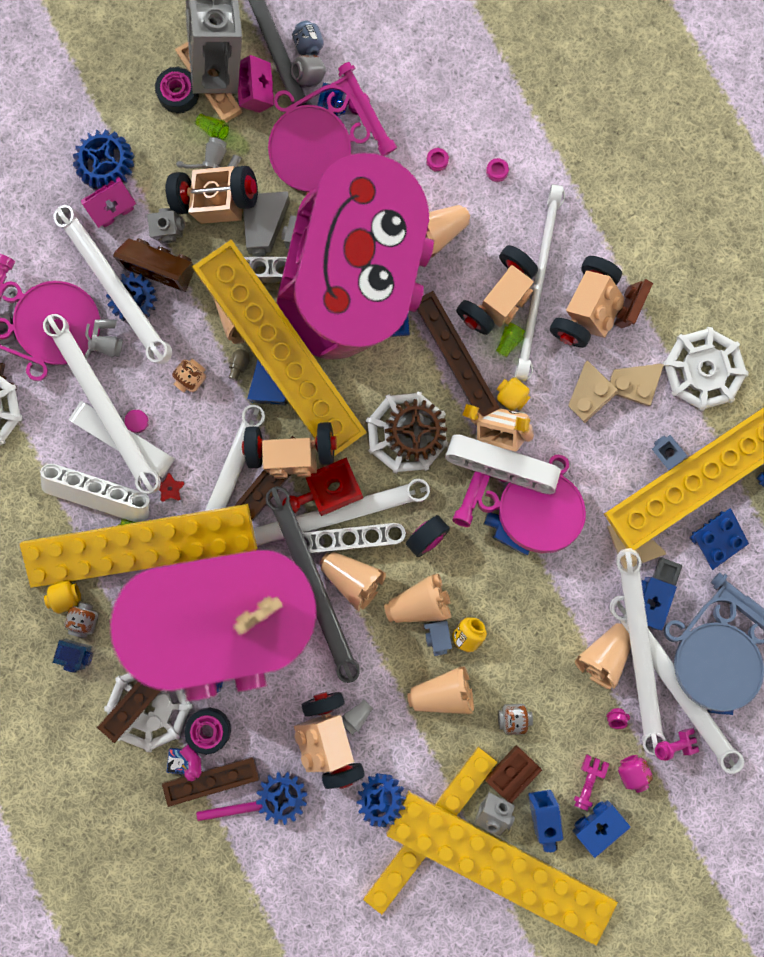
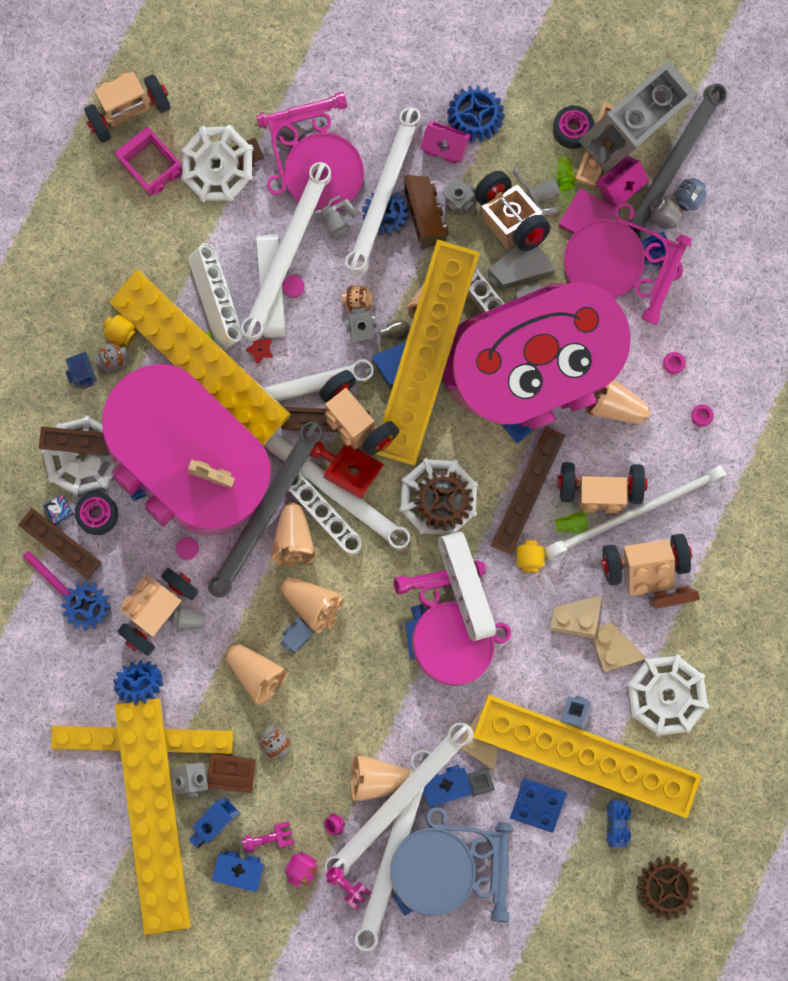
camera: 55 degrees right, 5 degrees down
dark pink arm [179,744,202,781] -> none
black wheel [406,515,450,557] -> none
yellow head [452,617,487,652] -> none
light nougat torso [463,404,534,452] -> none
none -> dark pink tile [176,537,199,560]
none -> light grey brick [345,307,377,342]
none -> dark pink tile [558,188,616,234]

